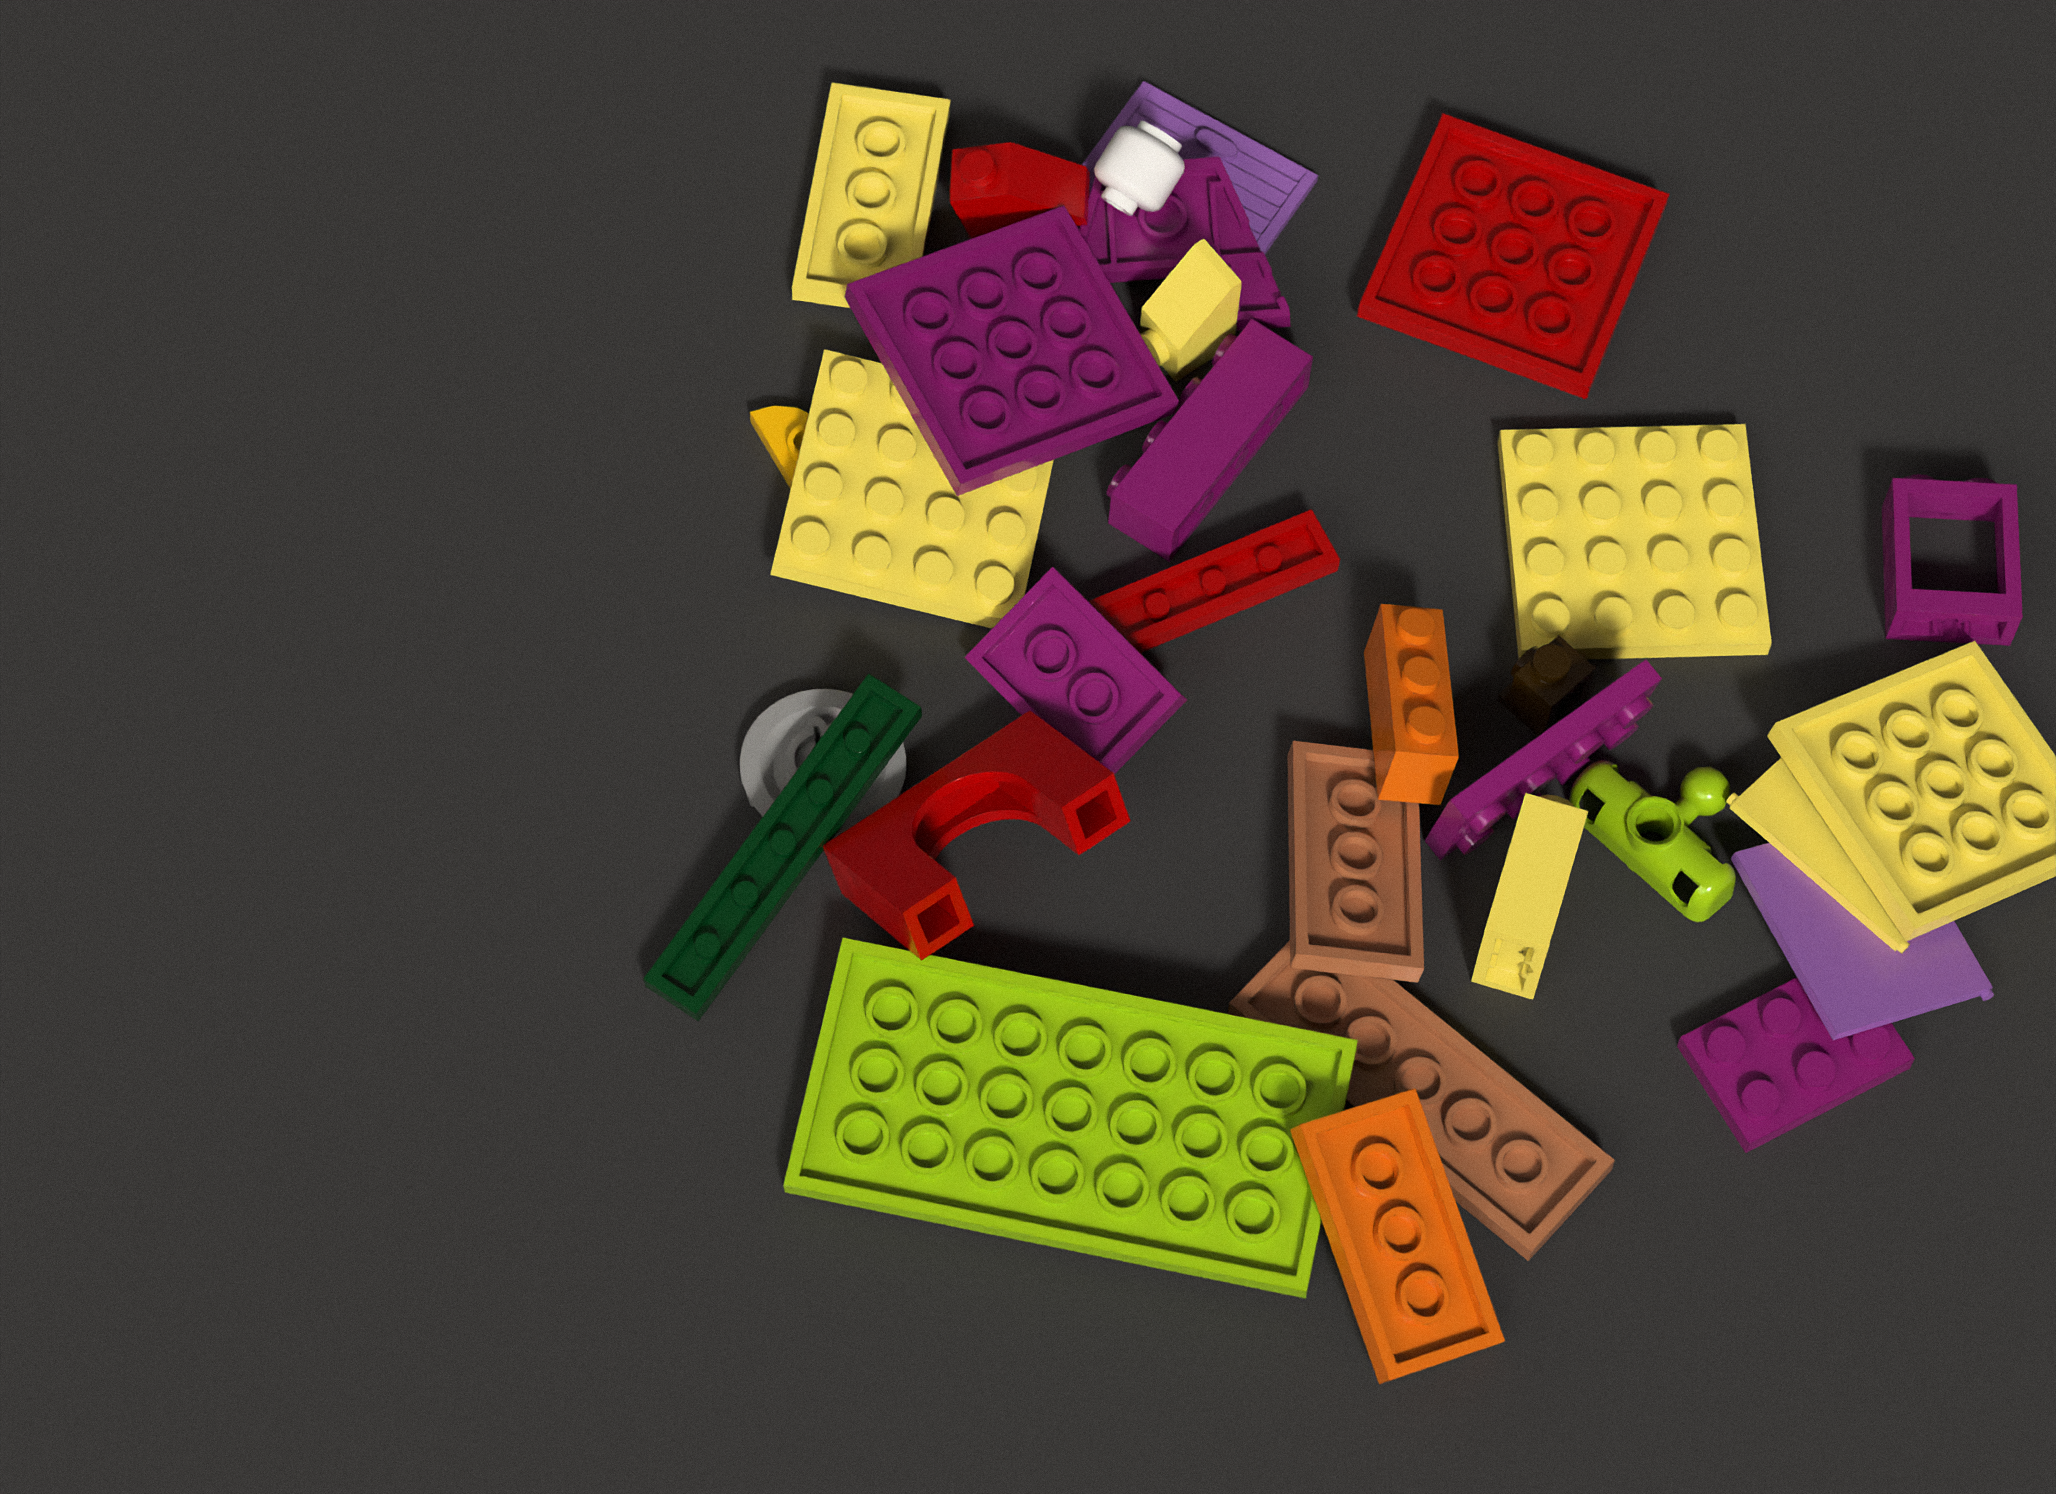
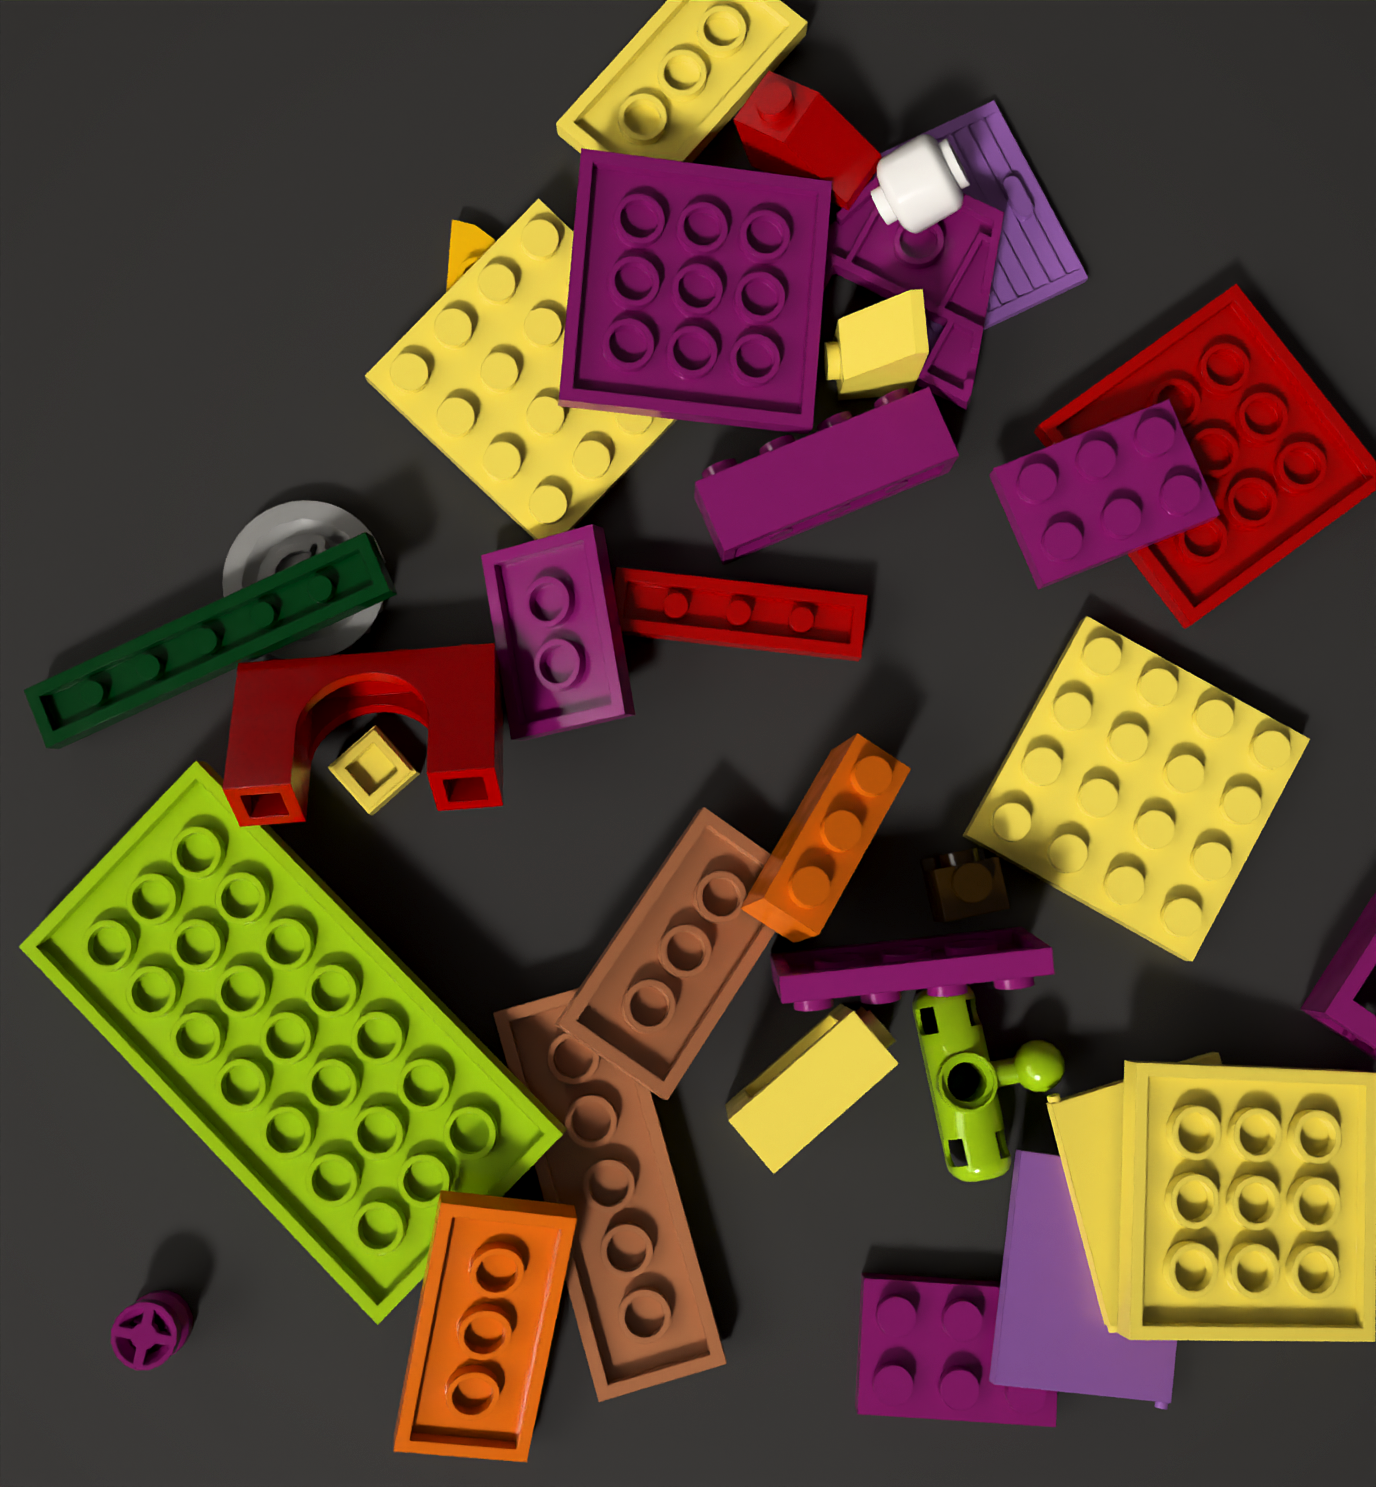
camera: 35 degrees right, 20 degrees up
none -> magenta wheel [111,1290,193,1370]
none -> light yellow tile [328,725,420,815]
none -> magenta plate [989,399,1220,590]

